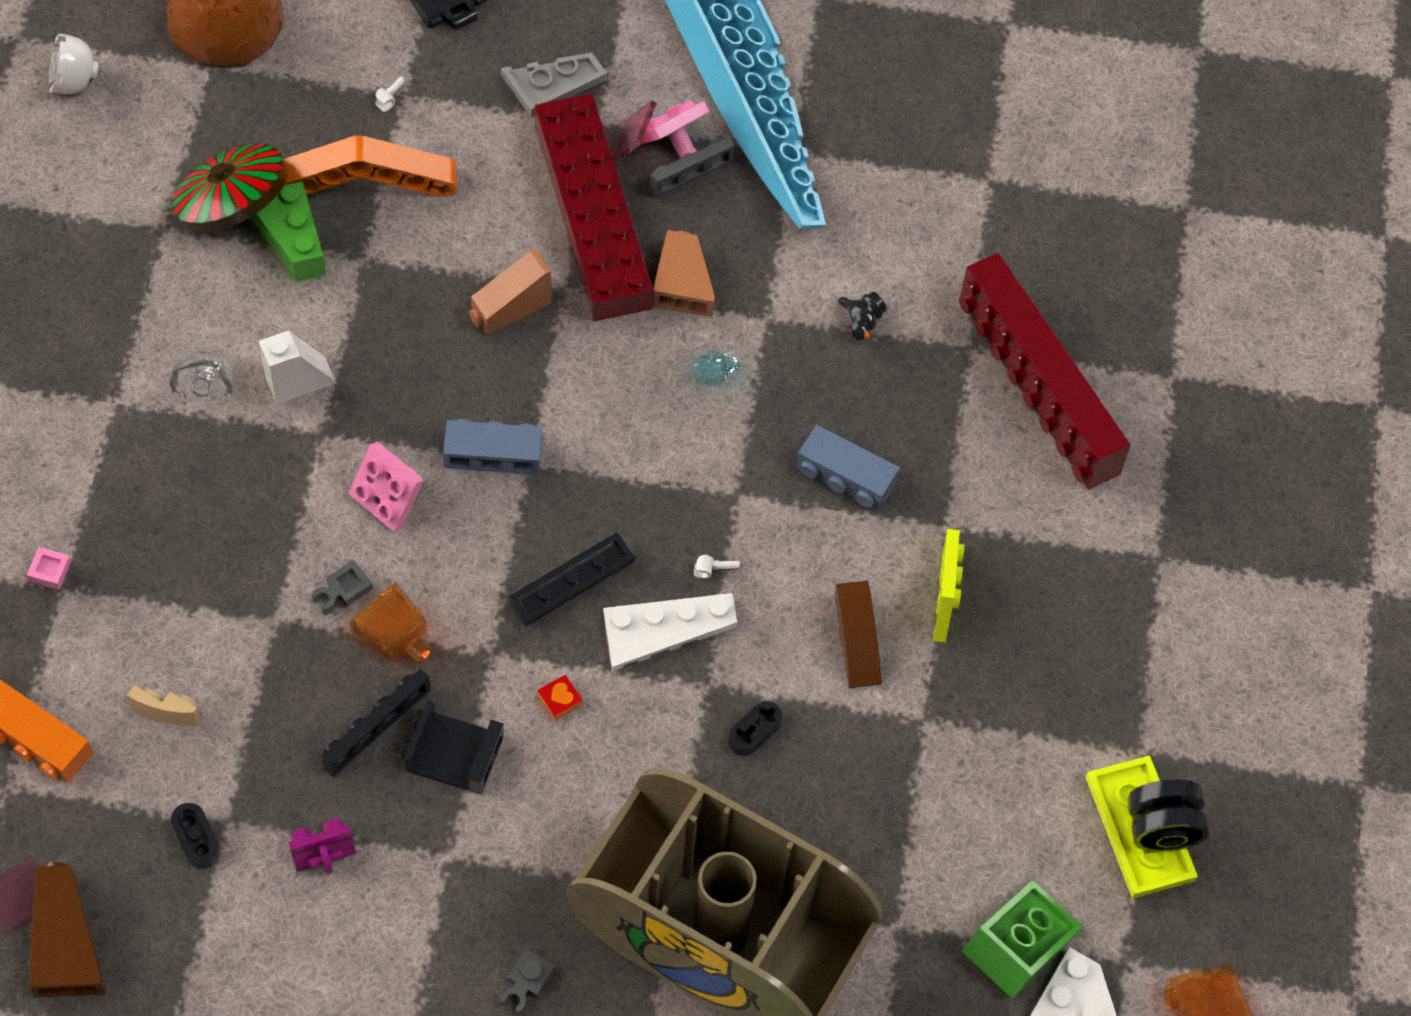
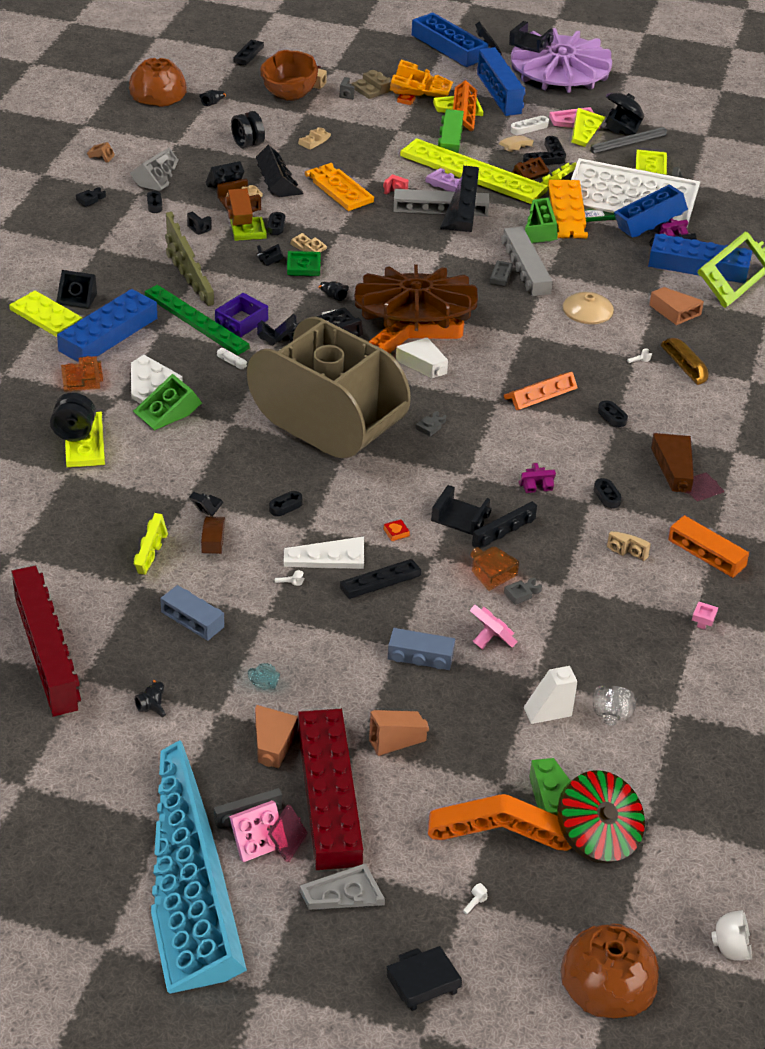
camera: 170 degrees left, 20 degrees down
none -> black bracket [189,492,223,517]

